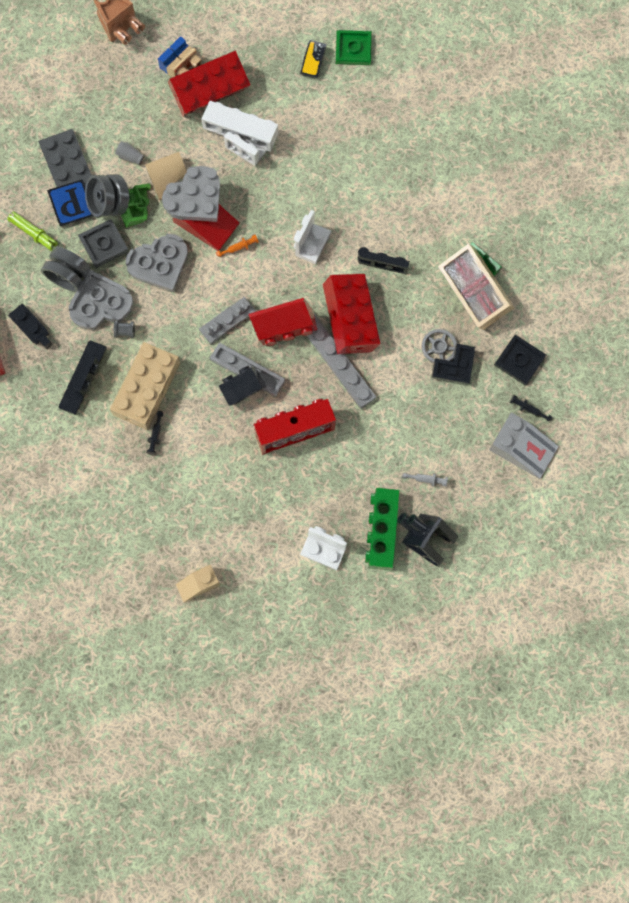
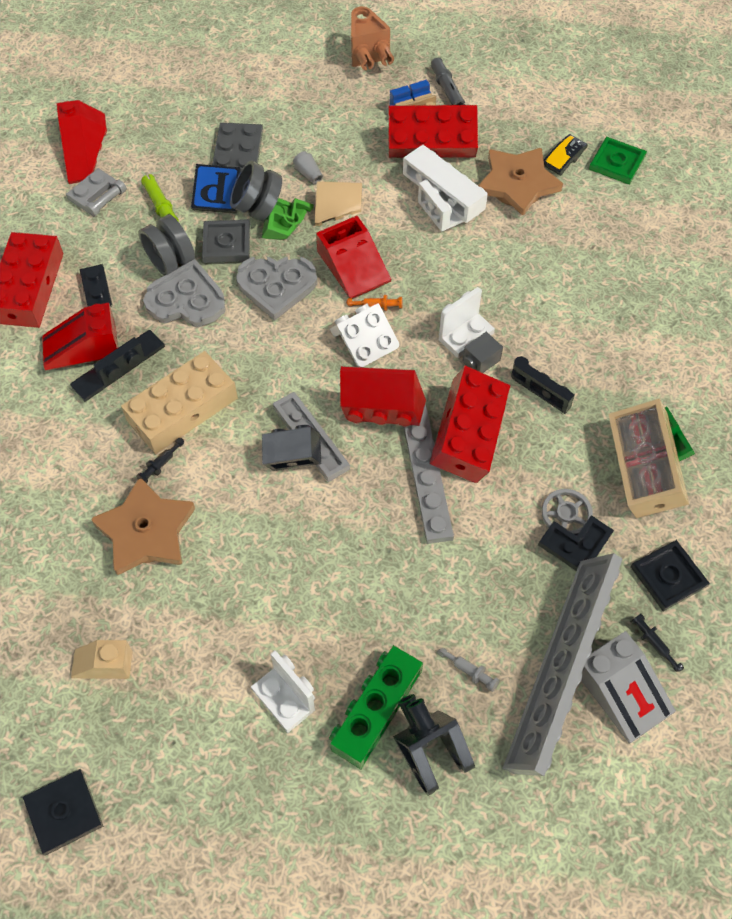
camera: 30 degrees right, 15 degrees down
dark grey bush [113,321,135,338] -> none
light grey plate [162,166,220,222] -> none
light grey plate [199,297,256,345] -> none
red brick [253,398,336,455] -> none
none -> black plate [23,769,104,856]
none -> red slope [42,303,118,370]
none -> medium nougat plate [91,479,195,575]
none -> white bracket [330,303,399,367]
none -> dark grey pin [431,57,465,105]
none -> dark grey brick [463,331,503,373]
none -> medium nougat plate [478,148,563,215]
none -> light grey plate [502,553,622,776]

